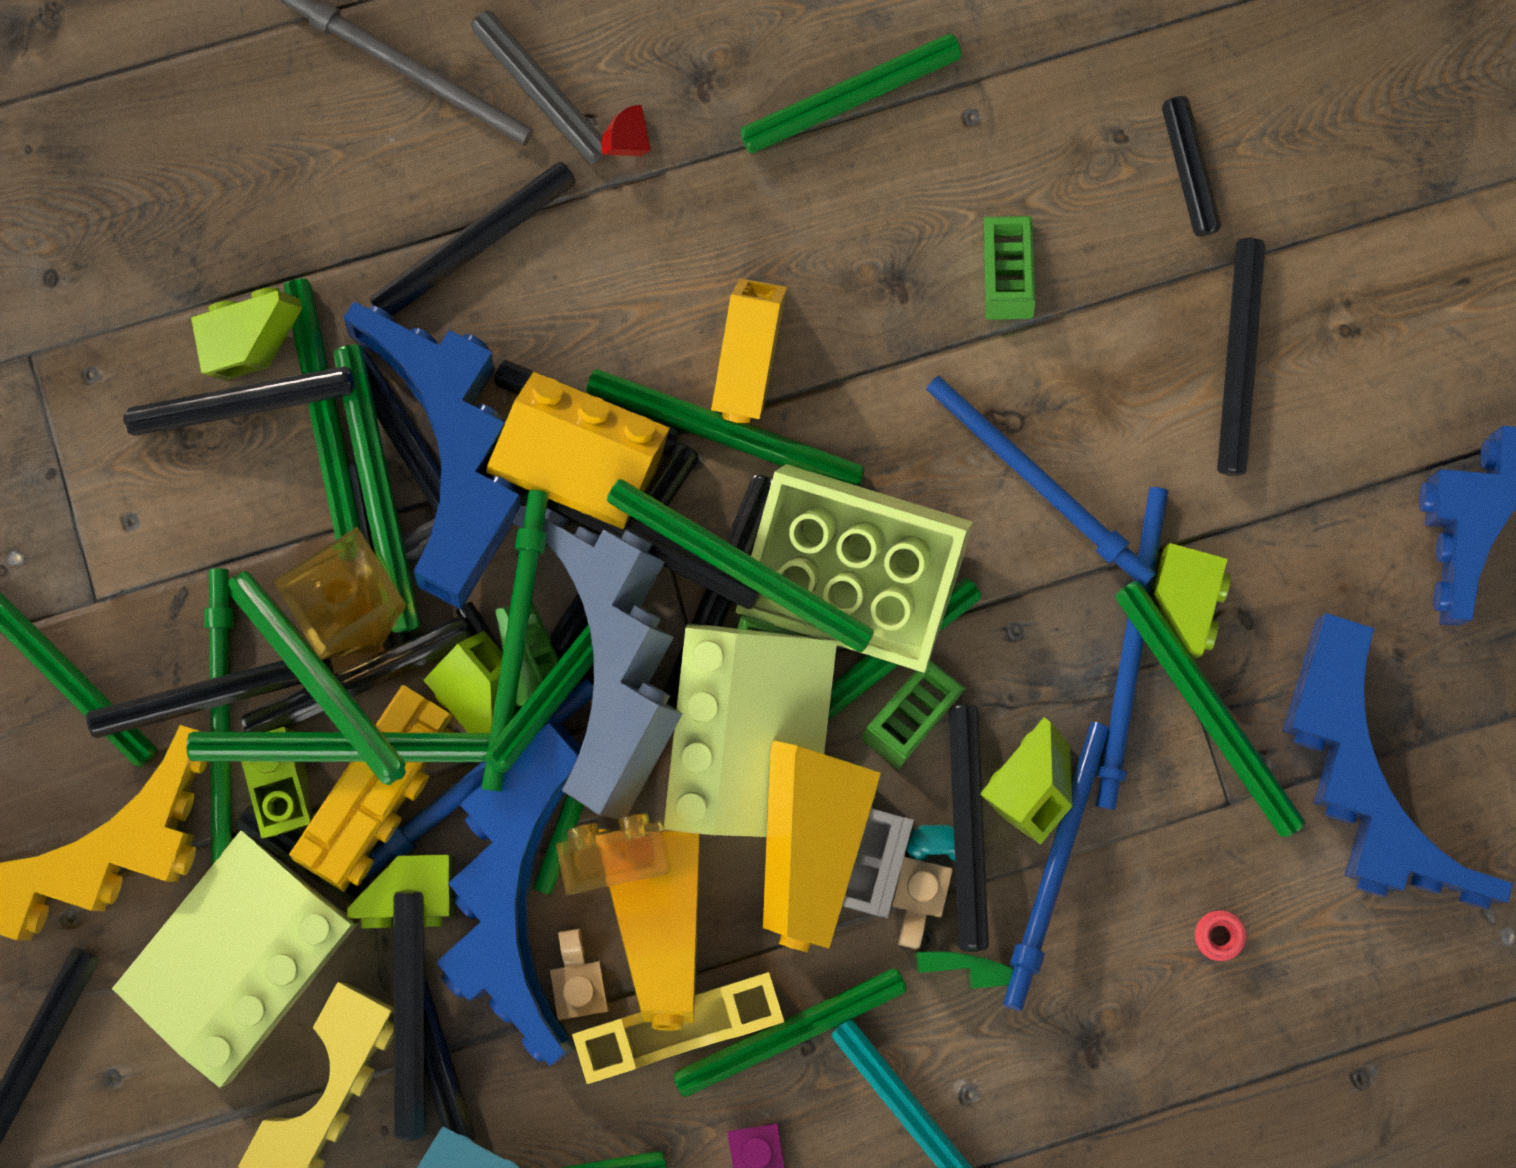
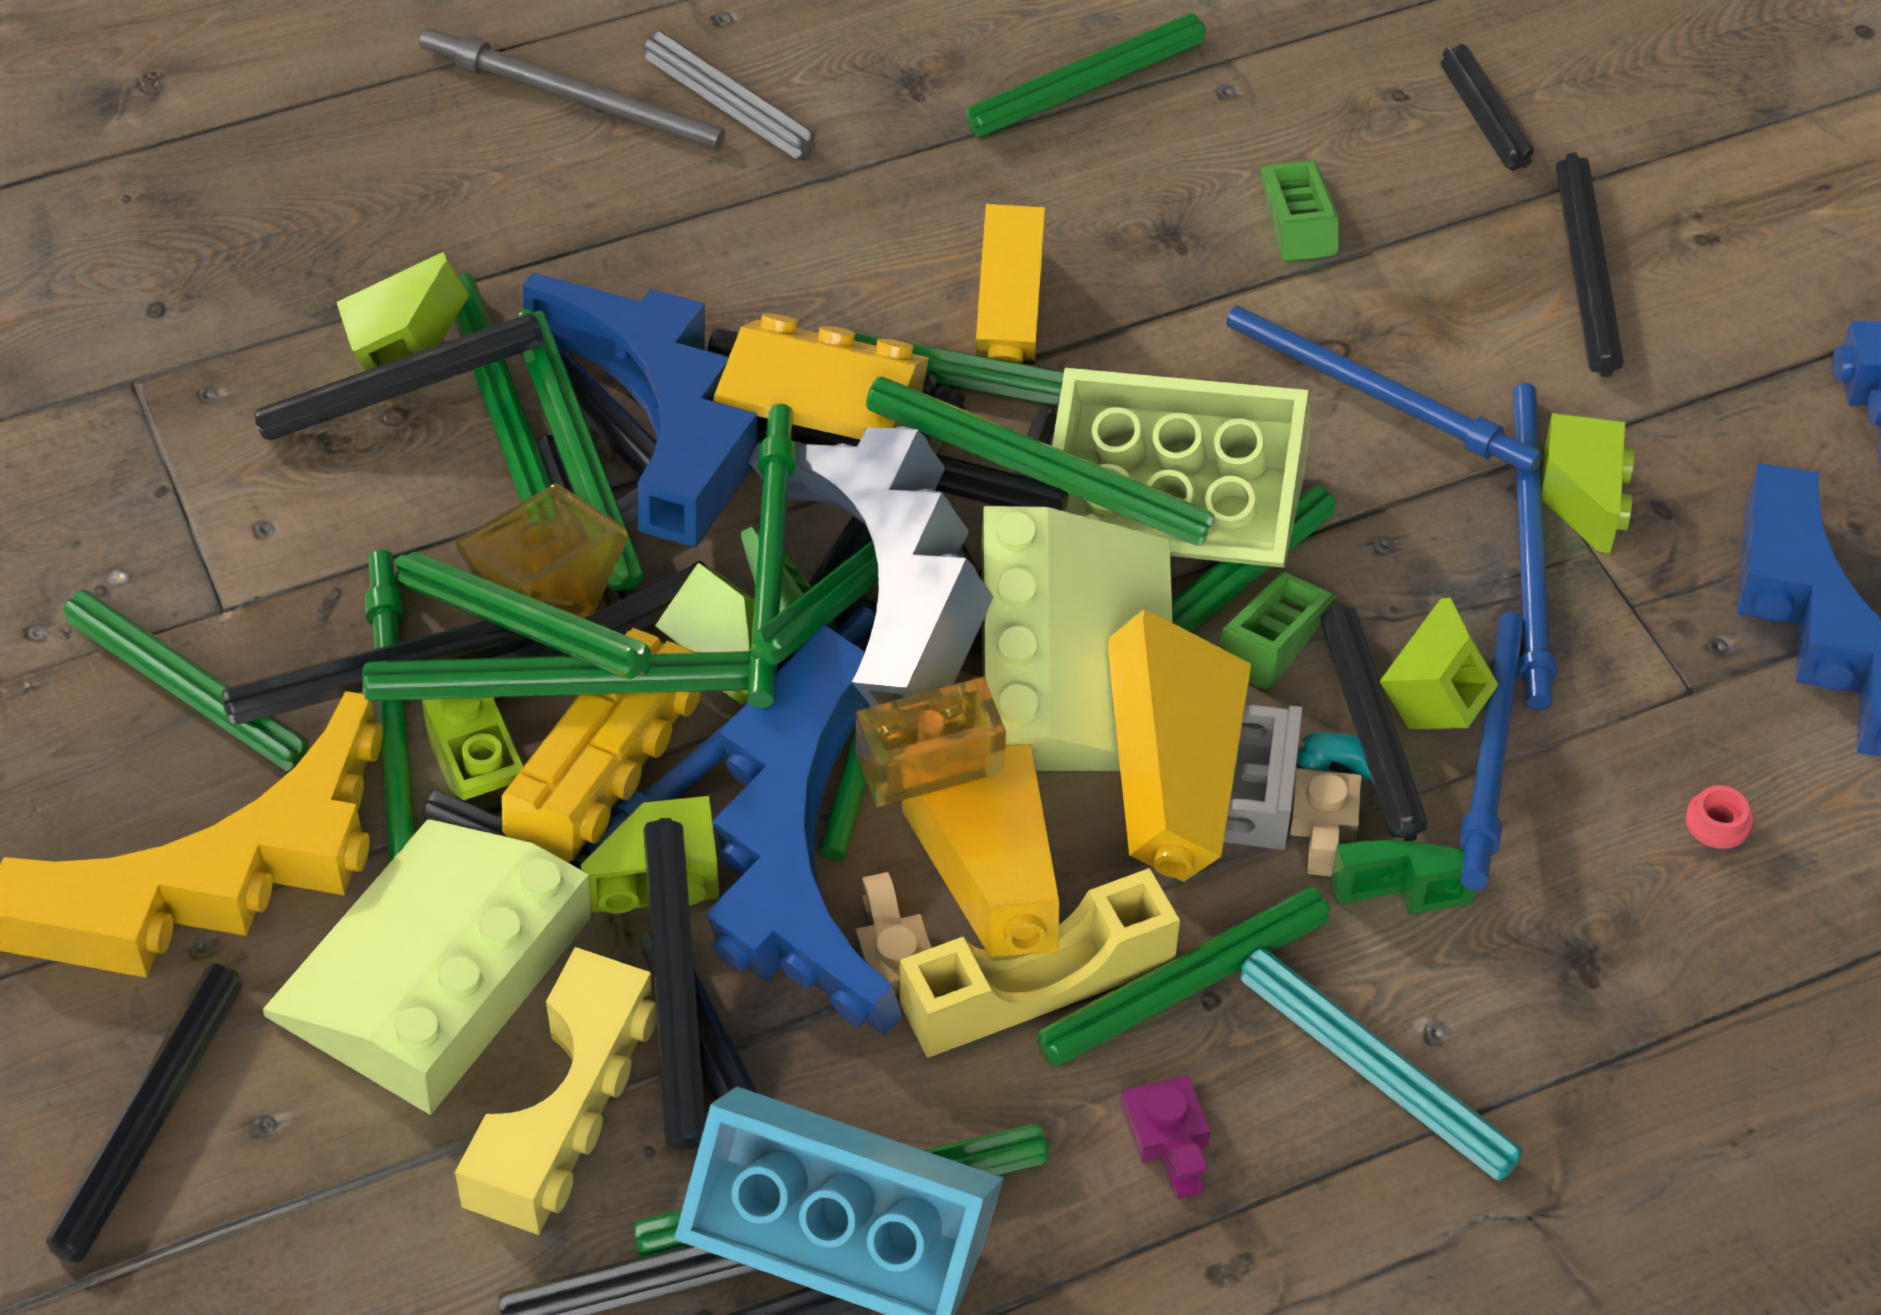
camera: 10 degrees left, 30 degrees down
black axle [370,161,576,316] -> none
red tile [601,105,651,157] -> none
green axle [1115,581,1305,837] -> none

